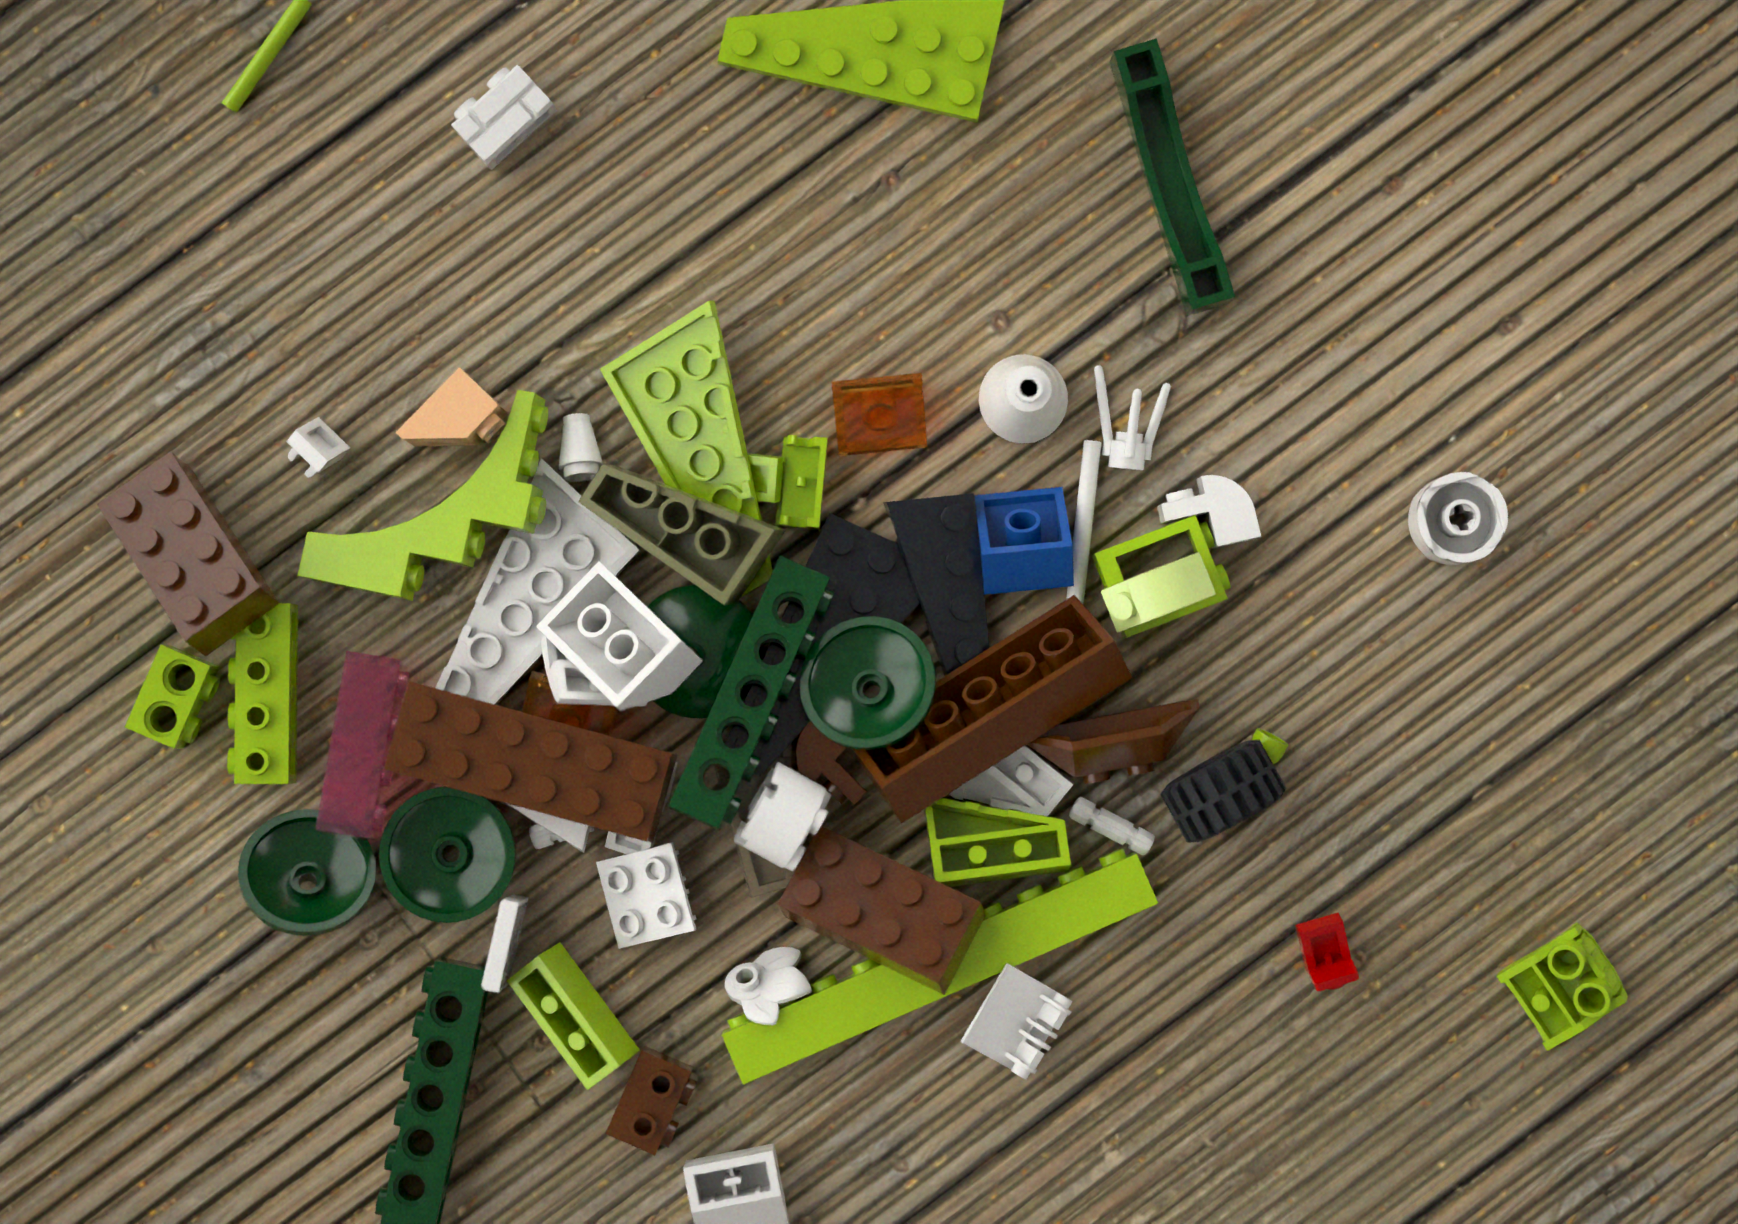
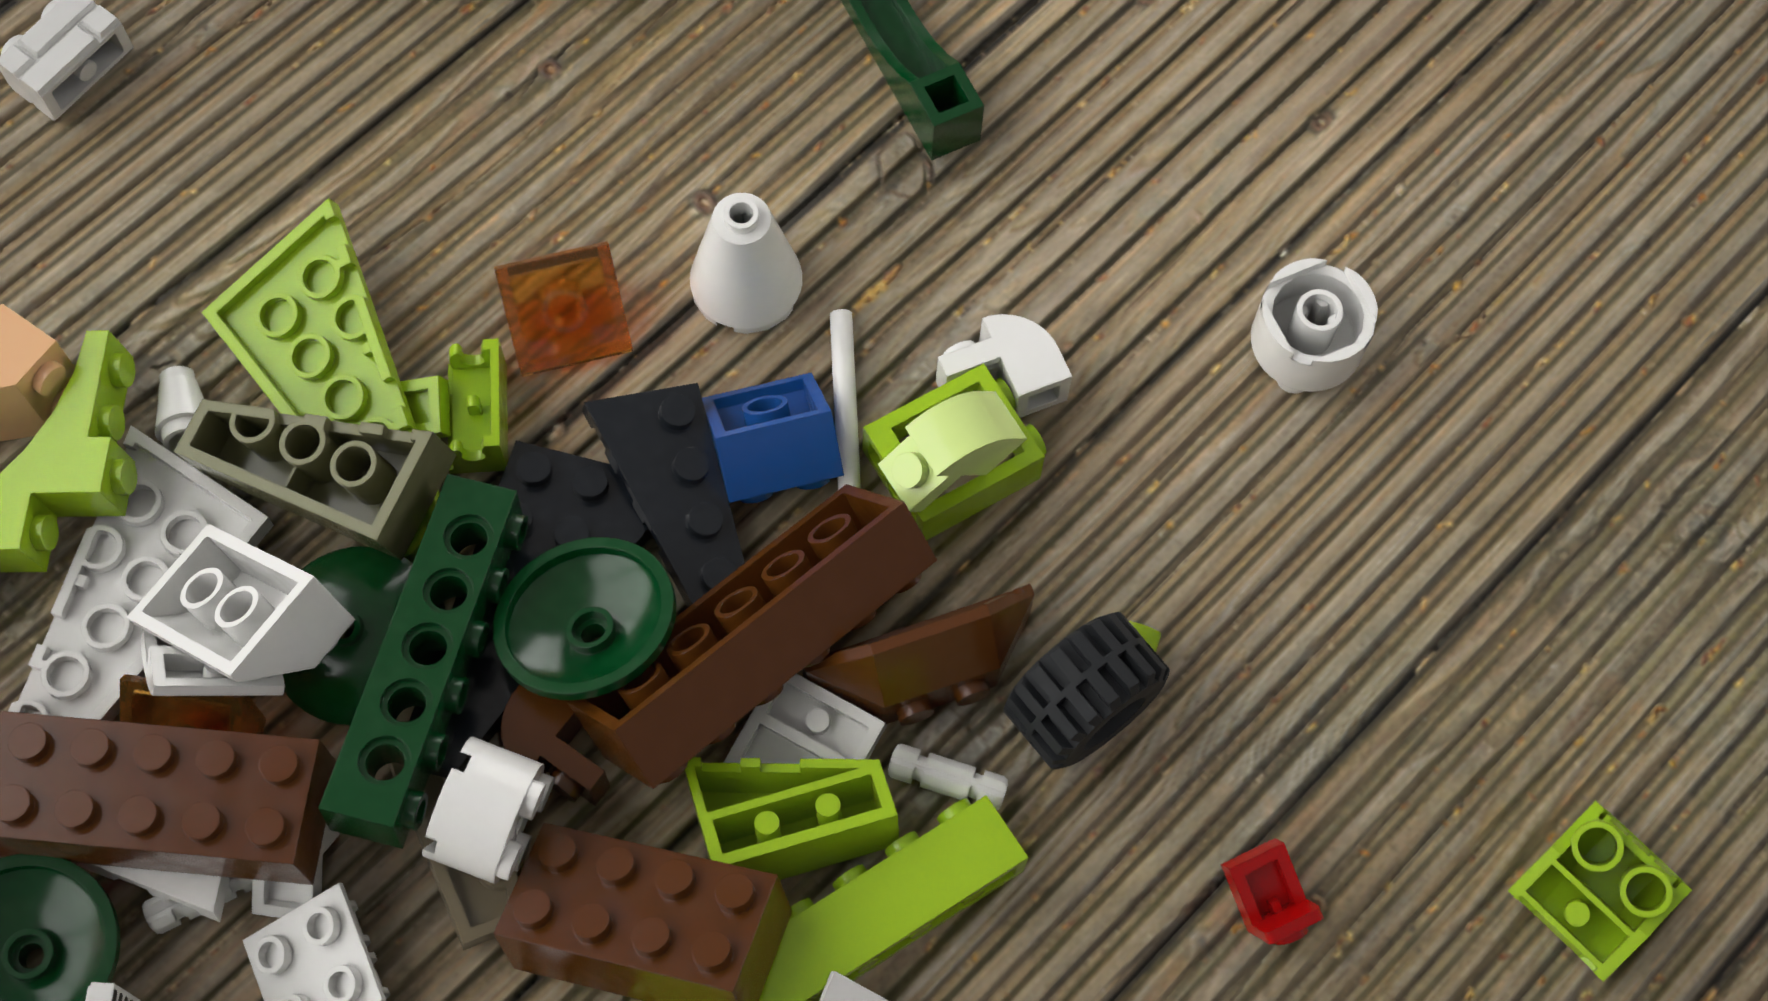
camera: 10 degrees left, 20 degrees down
white plant [1094,365,1171,470] -> none

